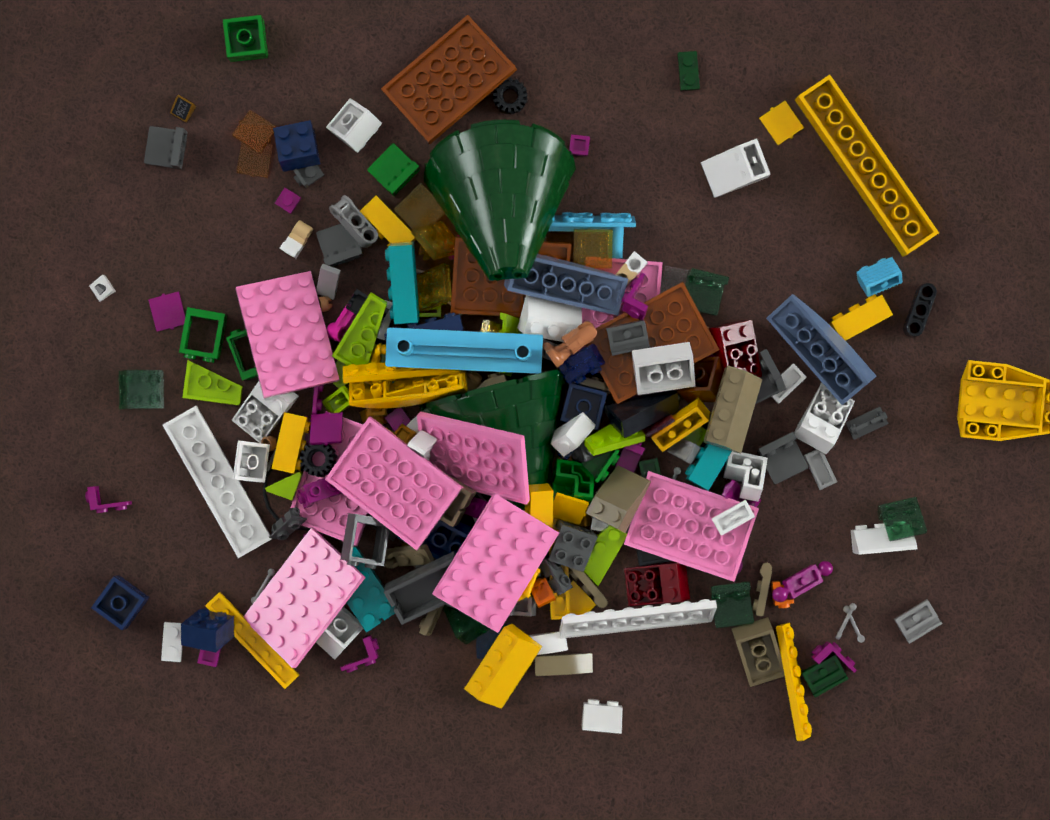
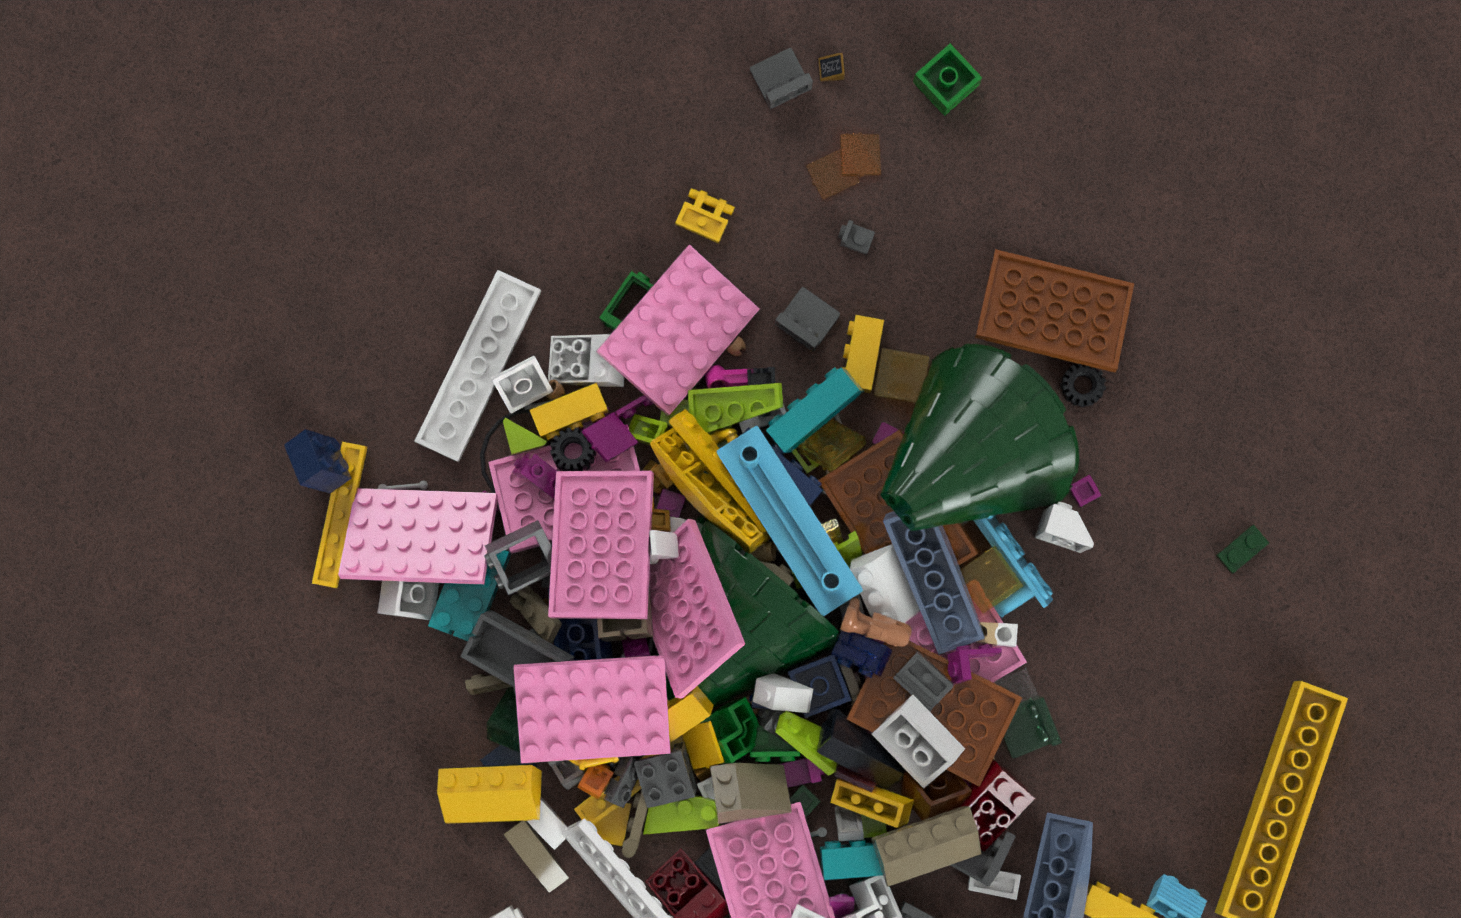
camera: 50 degrees right, 5 degrees down
magenta bracket [85,486,132,513] -> none
white slope [89,275,116,302] -> none
dark blue brick [91,575,150,630] -> none
clear green bracket [119,370,164,409] -> none
magenta piece [148,291,185,332] -> none
white plate [161,622,182,662] -> none
green window [179,307,228,363] -> none
lime wing [182,360,243,406] -> none
magenta plate [197,649,221,667] -> none
dark grey hinge [269,507,307,540] -> none
dark blue brick [273,120,321,172] -> none
magenta plate [275,188,301,214] -> none
leg [280,220,313,259] -> none
light grey tile [316,264,341,300] -> none
white slope [326,98,382,153] -> none
light grey piece [329,195,378,248] -> none
magenta bracket [340,635,379,673] -> none
green bracket [367,143,421,197] -> none
clear yellow plate [412,221,455,260] -> none
white slope [701,139,771,198] -> none
yellow piece [759,101,804,145] -> none
none -> yellow plate [675,188,735,244]
none -> white slope [1035,502,1094,553]

